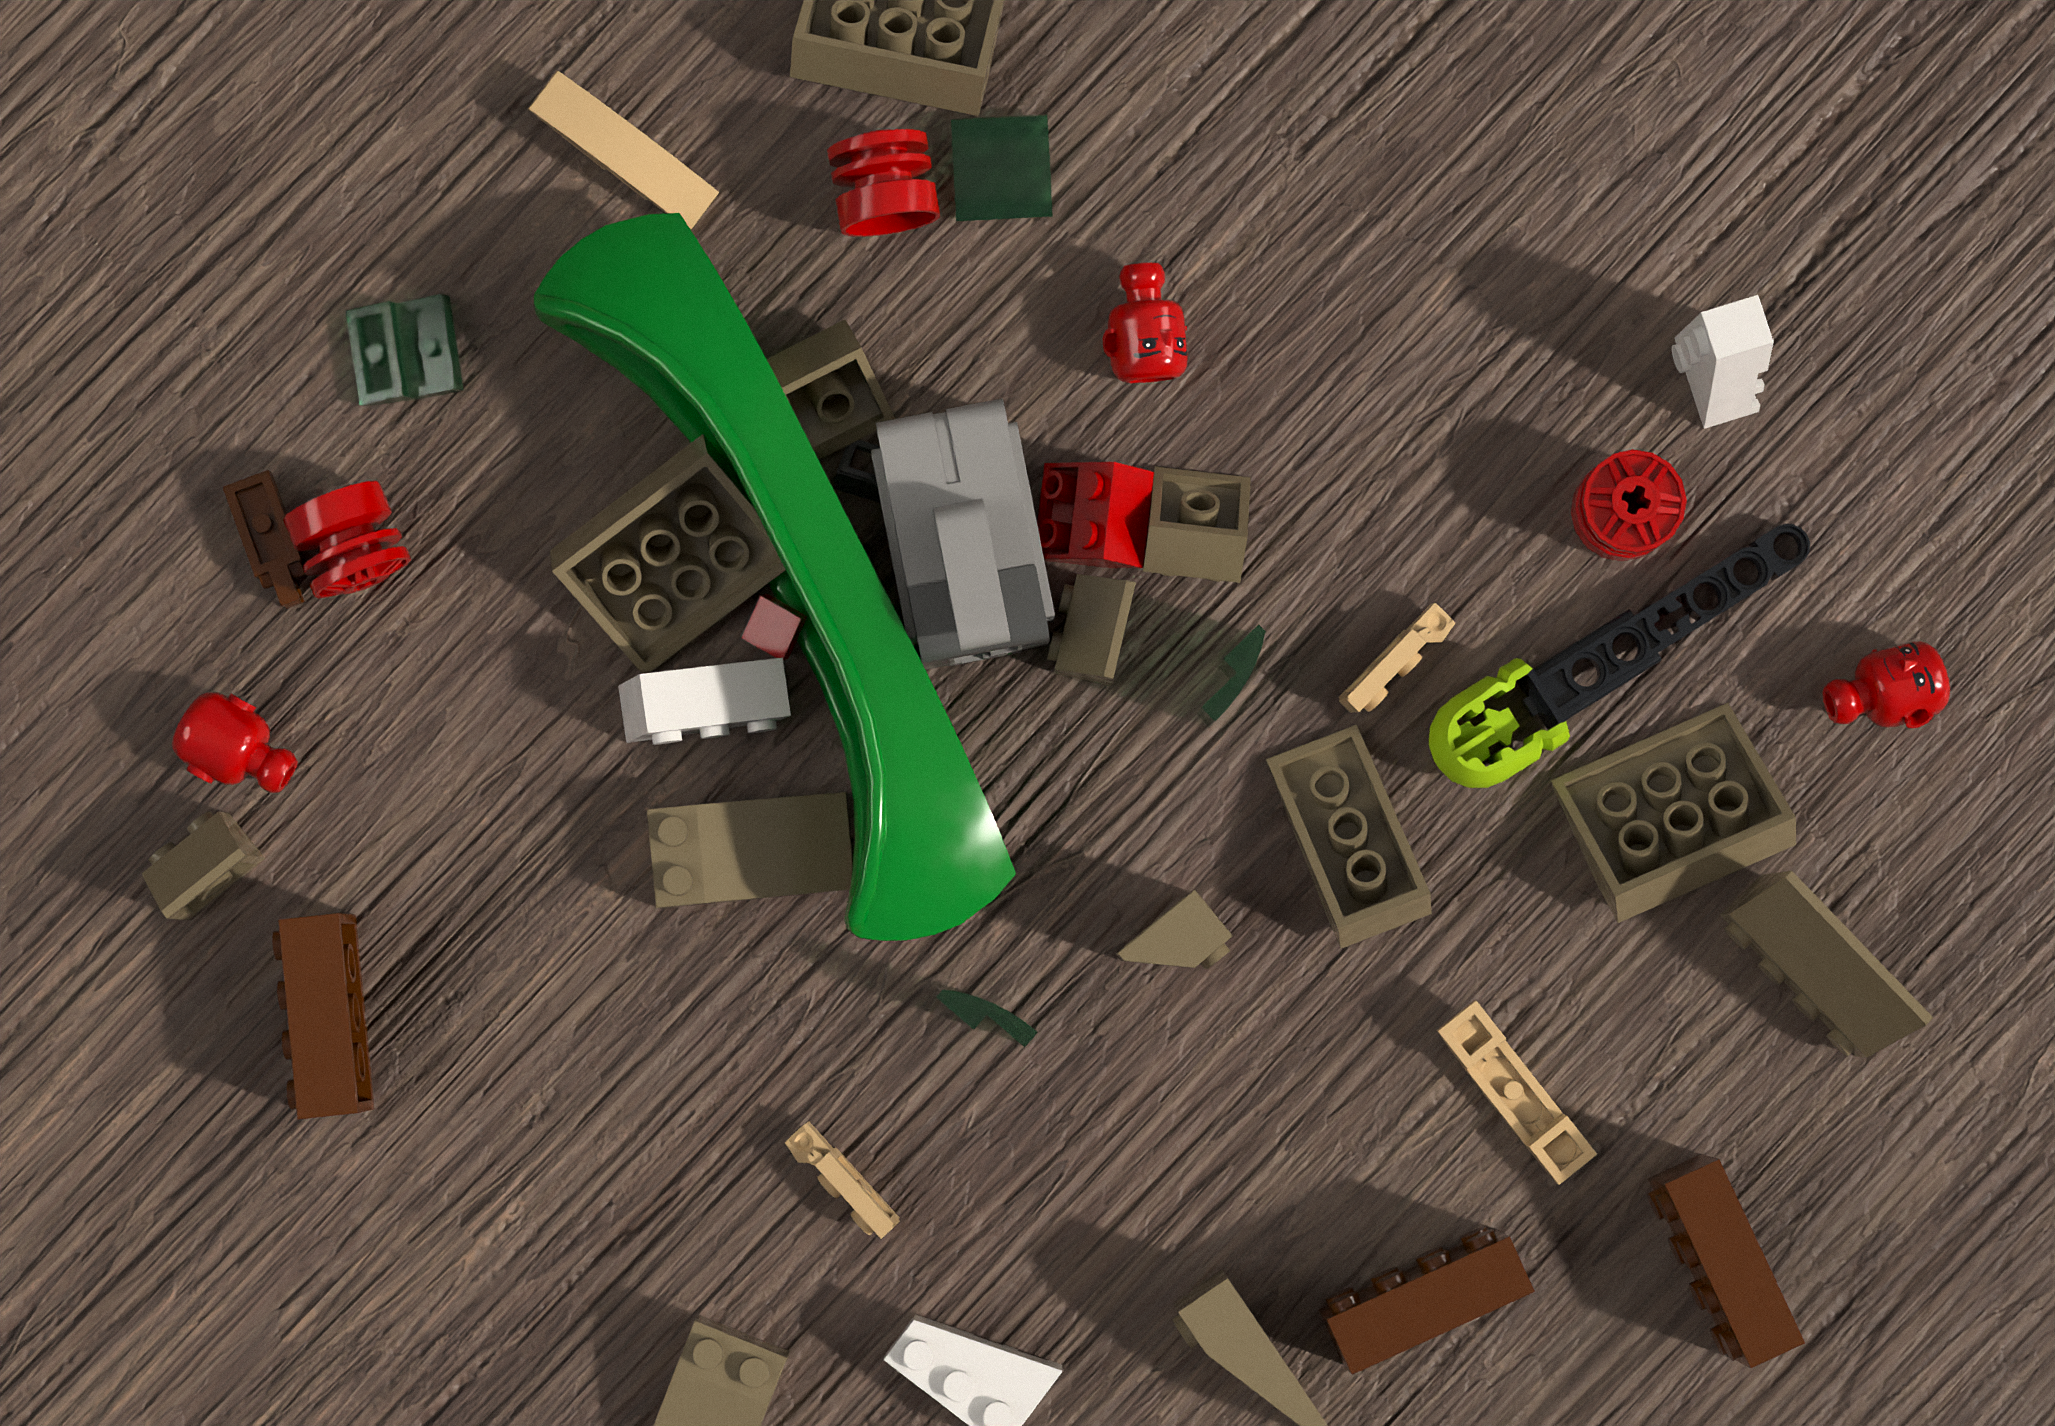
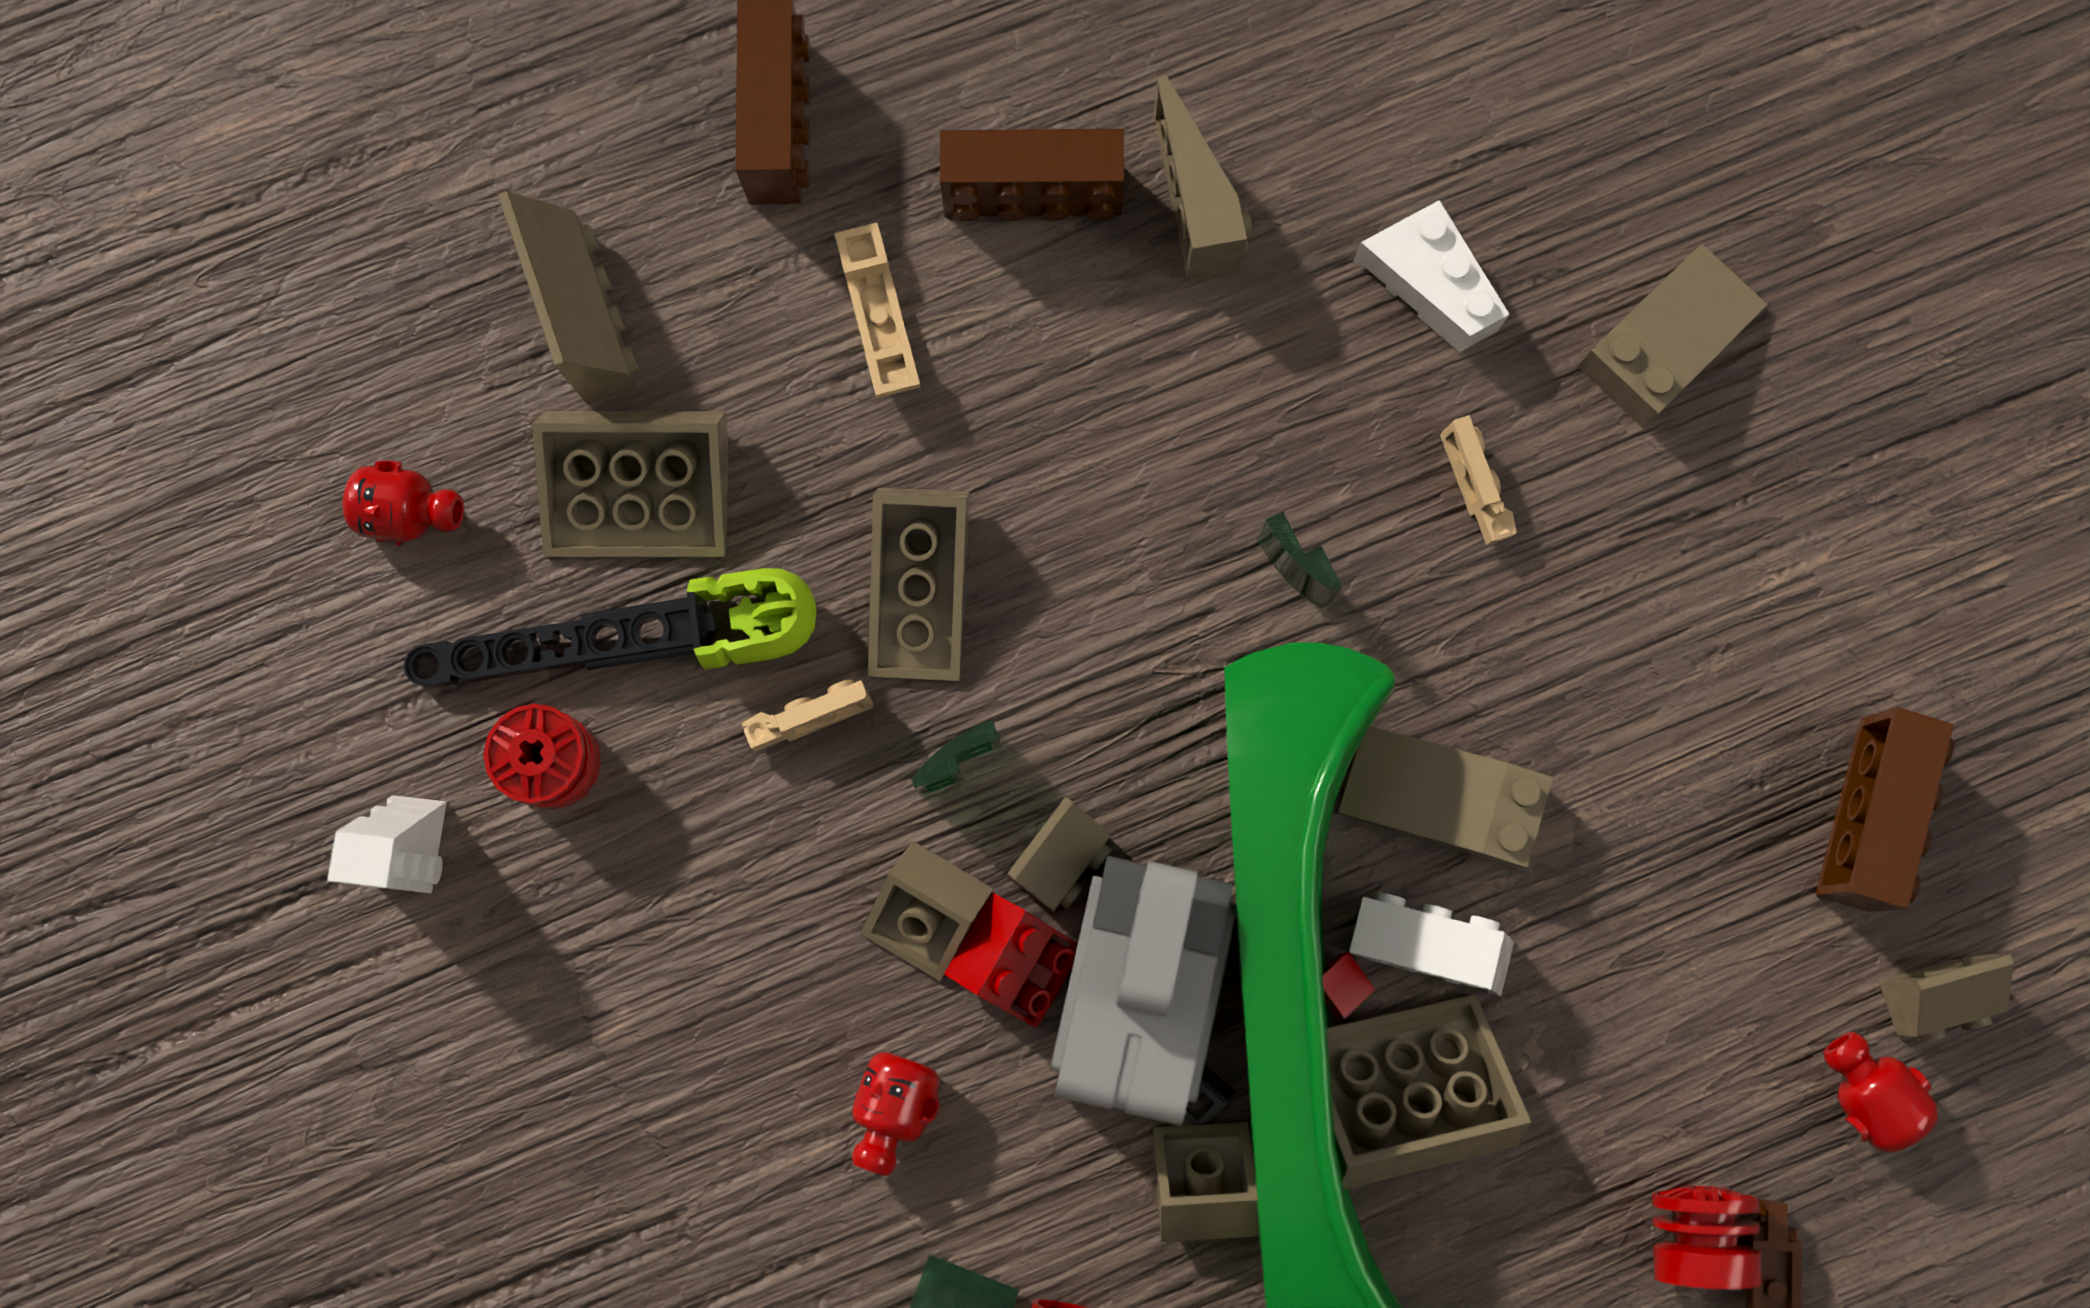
camera: 150 degrees left, 5 degrees down
dark tan slope [1115,890,1233,969] -> none

